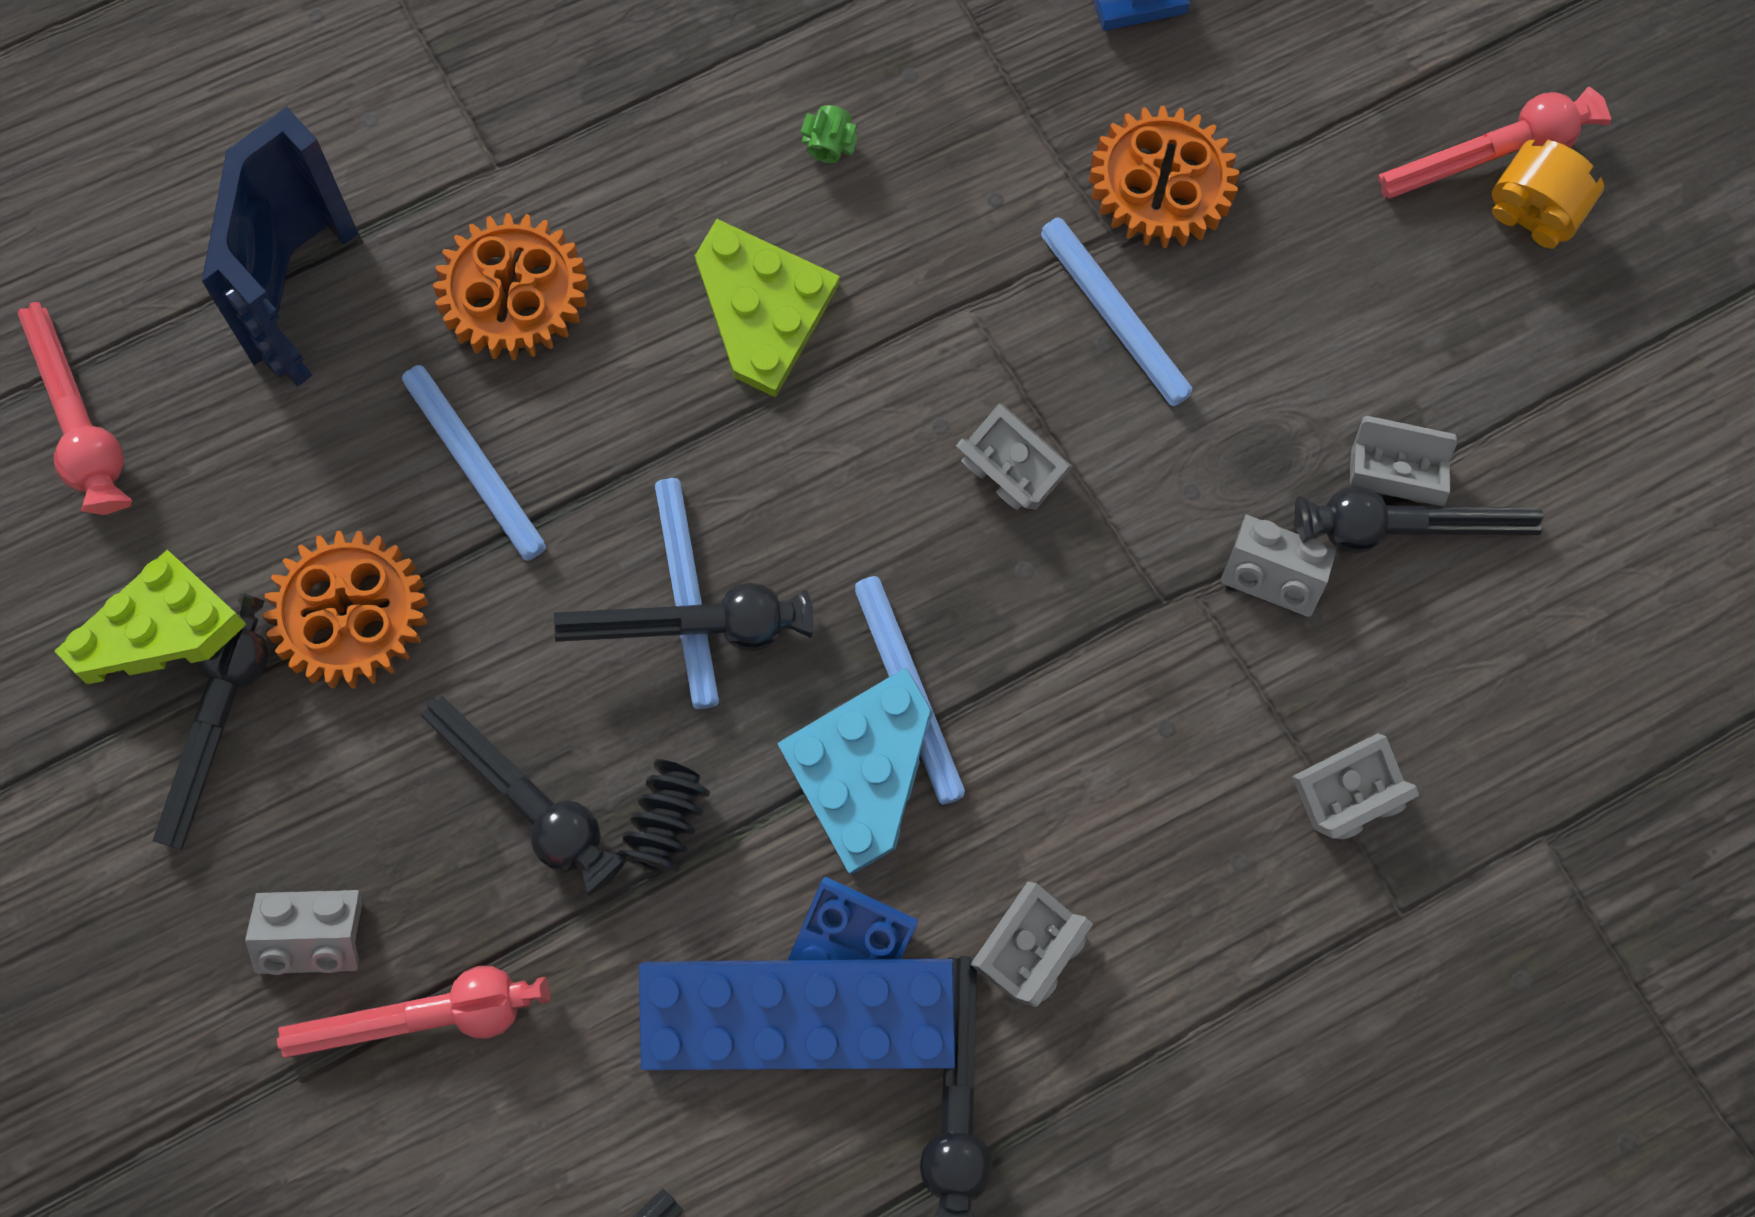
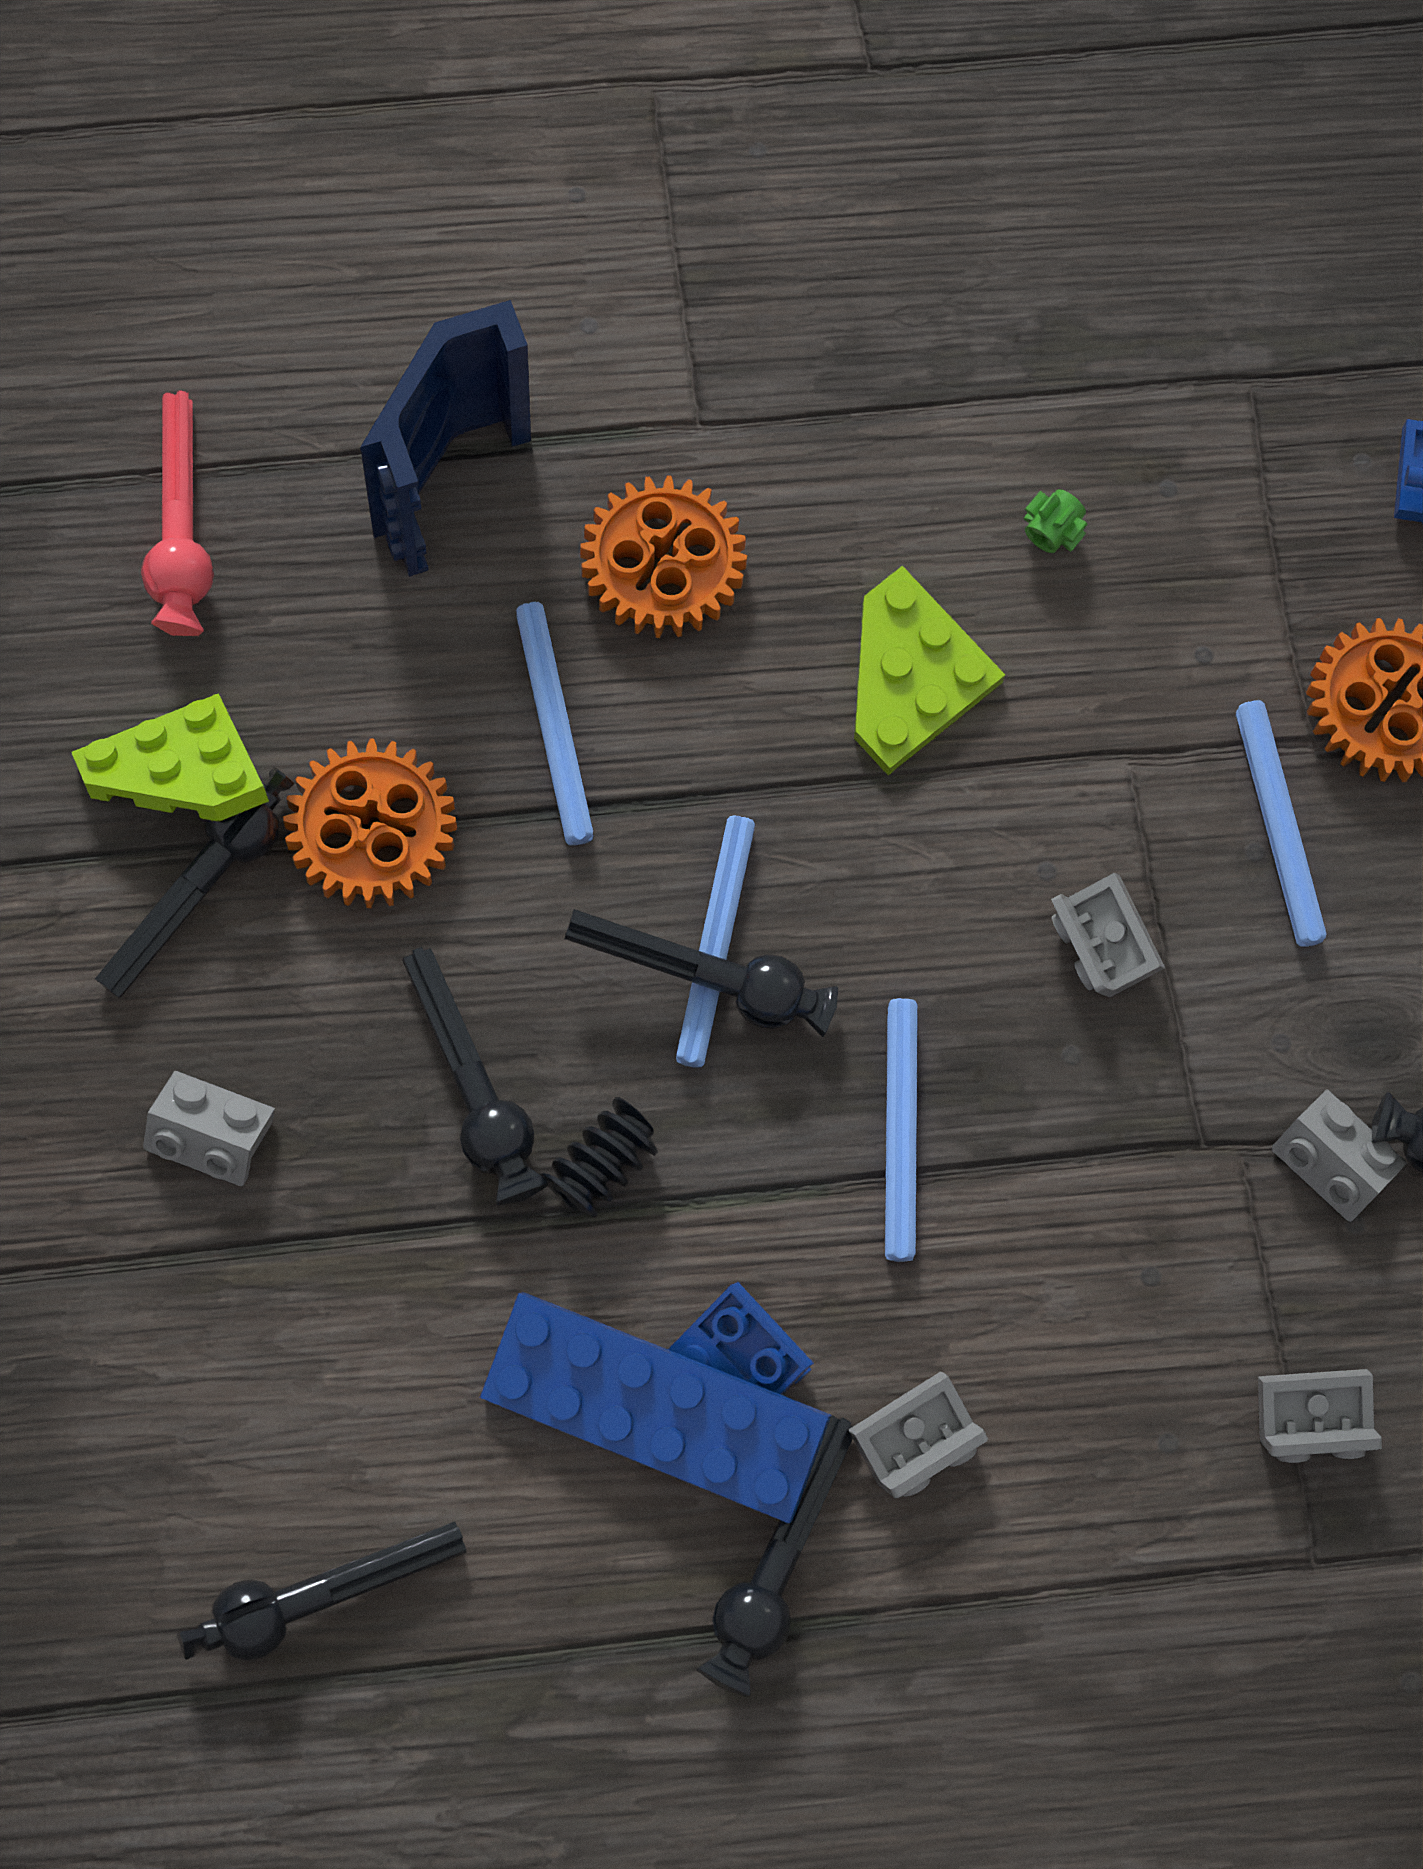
camera: 20 degrees right, 0 degrees up
coral piece [277,966,551,1058] -> none
medium azure plate [777,668,933,875] -> none

